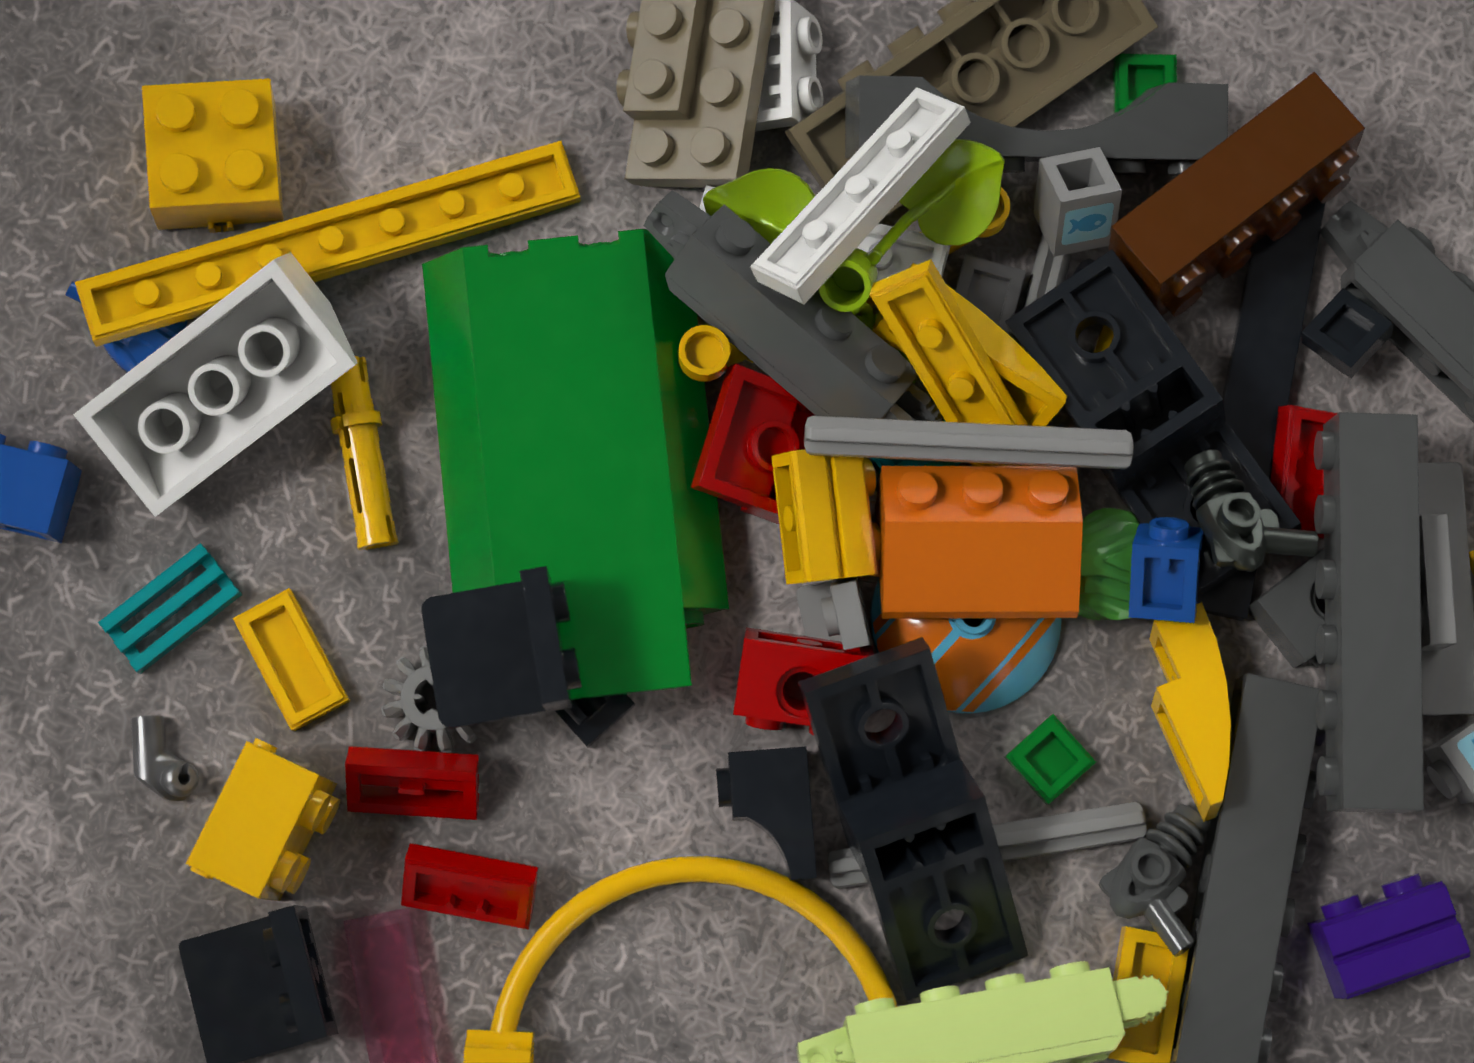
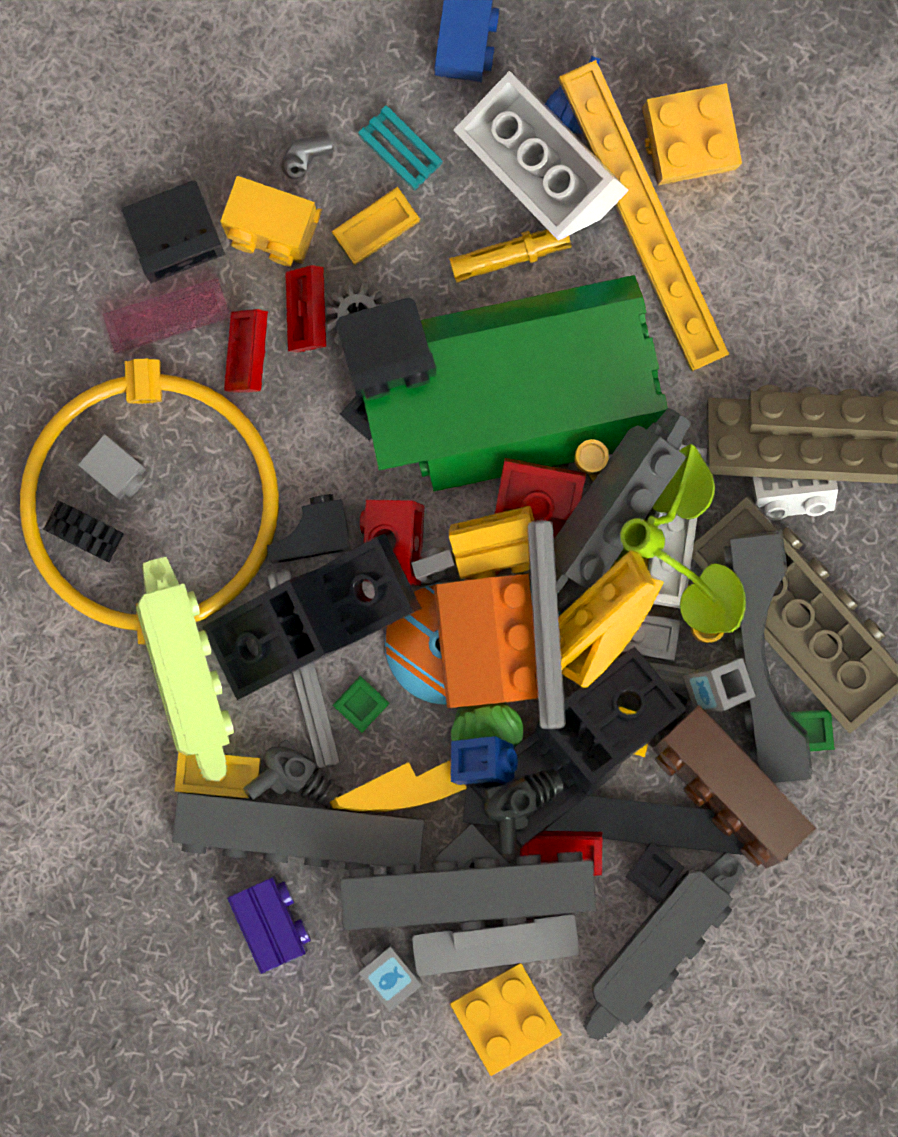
camera: 85 degrees right, 5 degrees up
white tile [750,87,971,304] -> none

